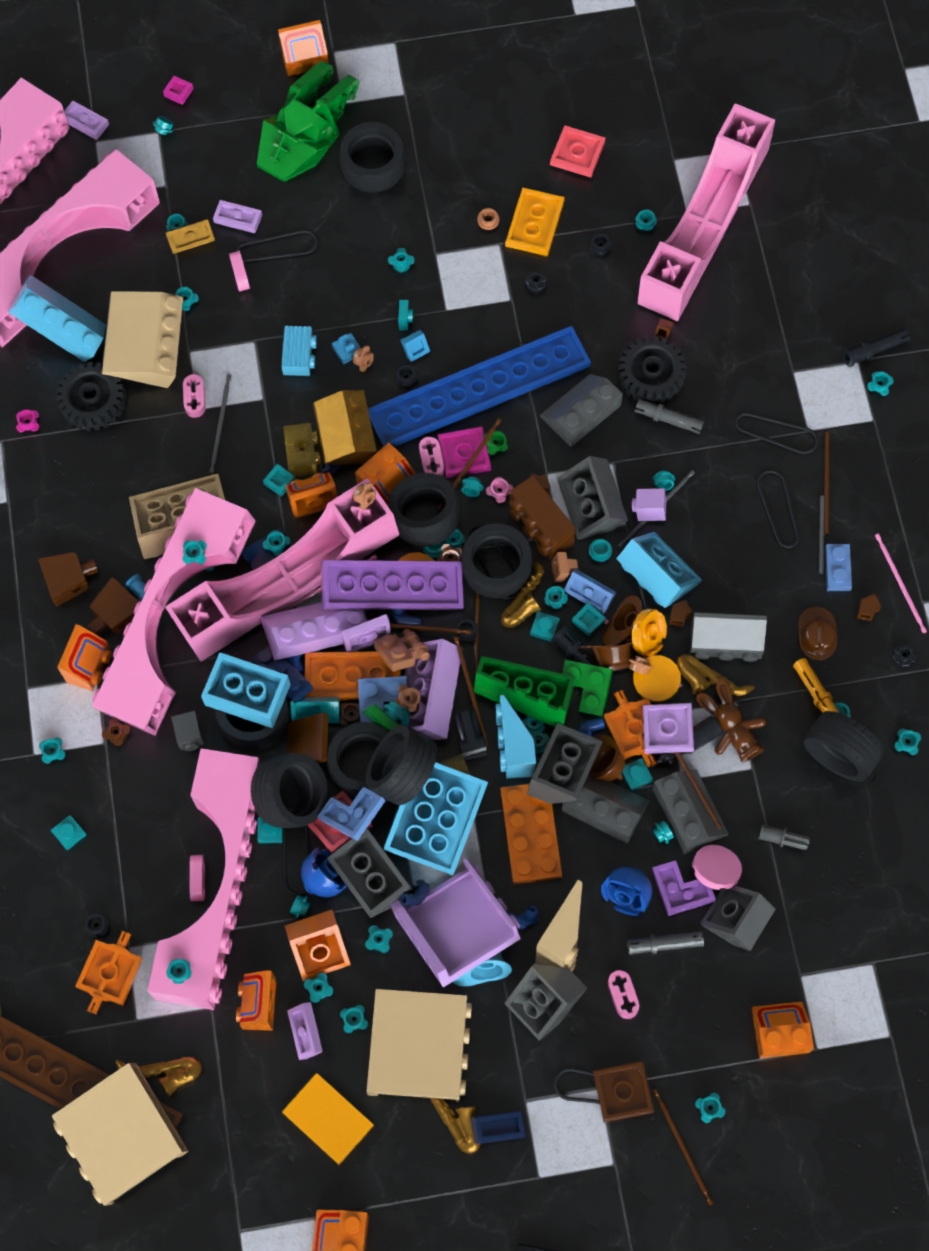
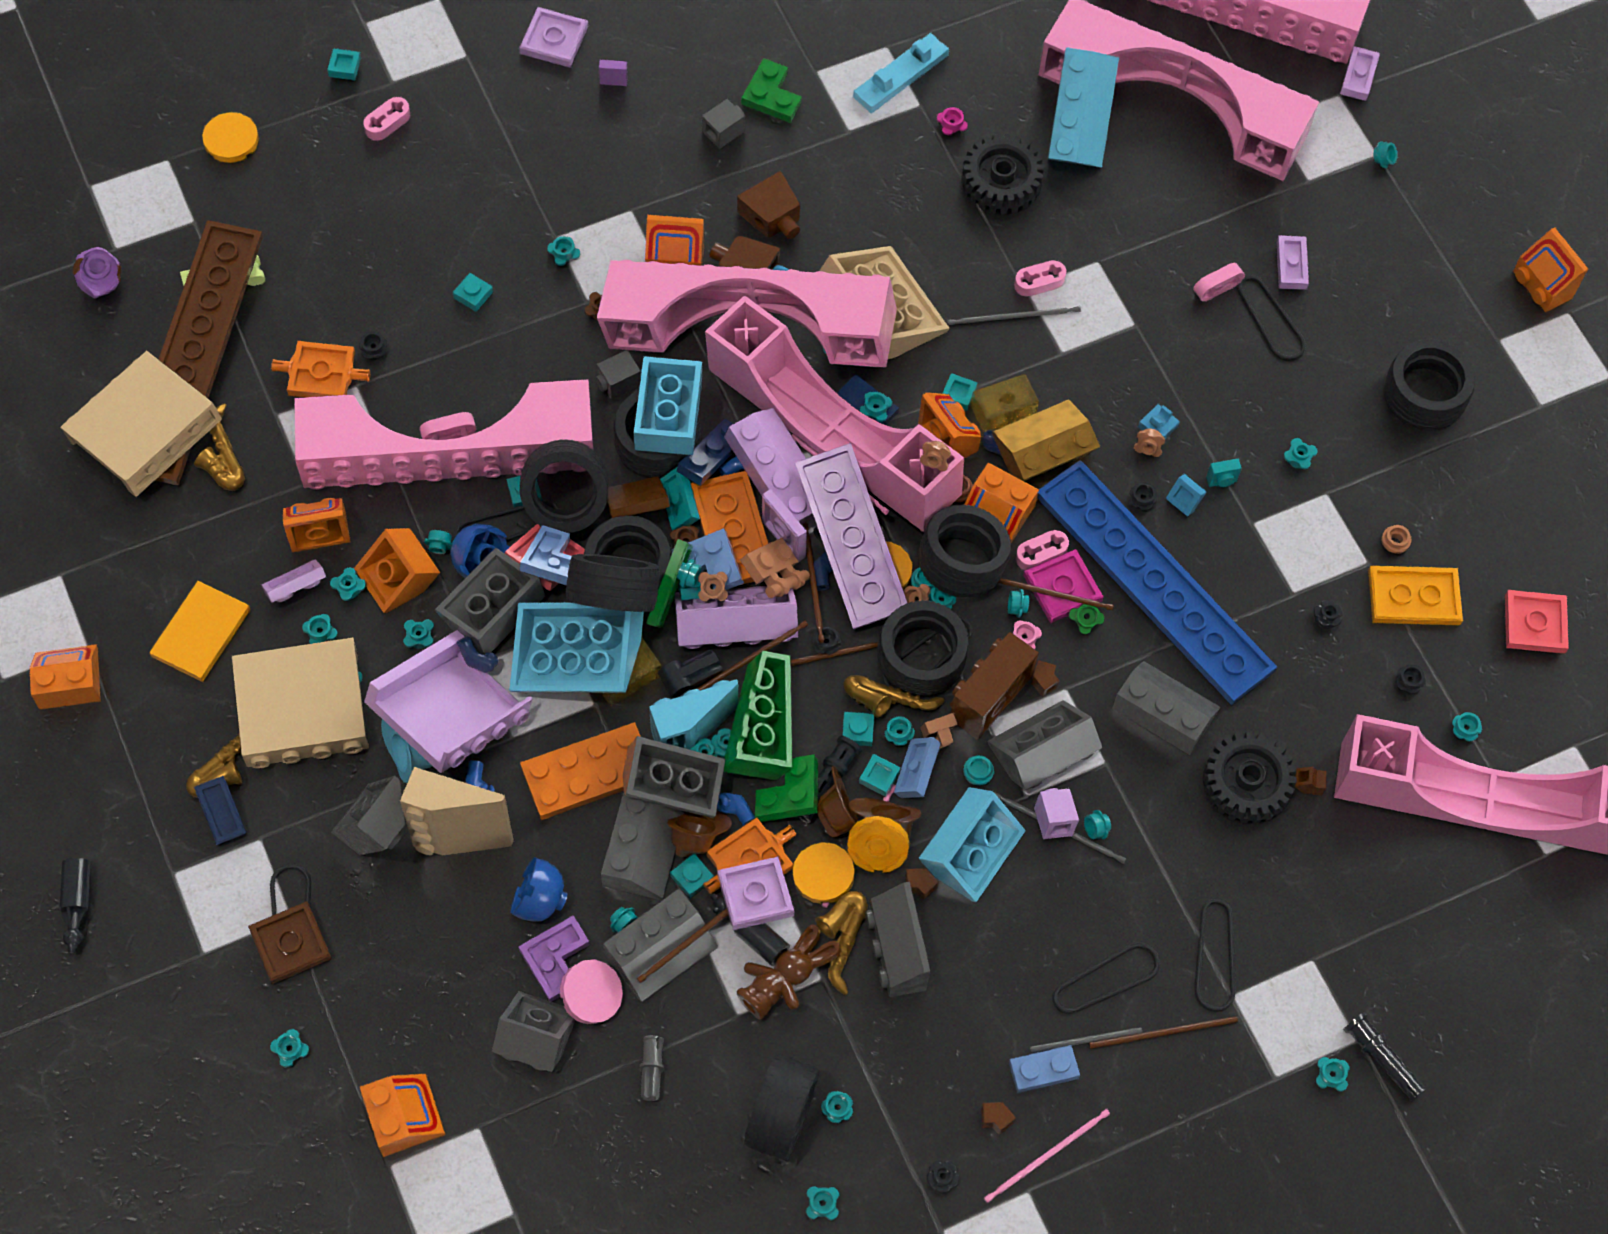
camera: 70 degrees right, 5 degrees down
tan slope [102,291,183,388] -> none
dark pink plate [163,76,193,105] -> none
teal plate [166,214,188,232] -> none
pearl gold plate [166,219,215,254] -> none
teal plate [166,959,192,984] -> none
teal plate [175,287,199,311] -> none
teal plate [182,540,207,564] -> none
green connector [257,60,360,182] -> none
medium azure brick [282,326,317,376] -> none
bright pink beam [608,970,639,1019] -> none
dark grey pin [627,931,704,955] -> none
nougat plate [629,656,653,675] -> none
dark grey pin [635,398,704,434] -> none
reddish brown piece [653,1089,714,1206] -> none
light orange pin [793,658,839,713] -> none
reddish brown piece [798,607,837,661] -> none

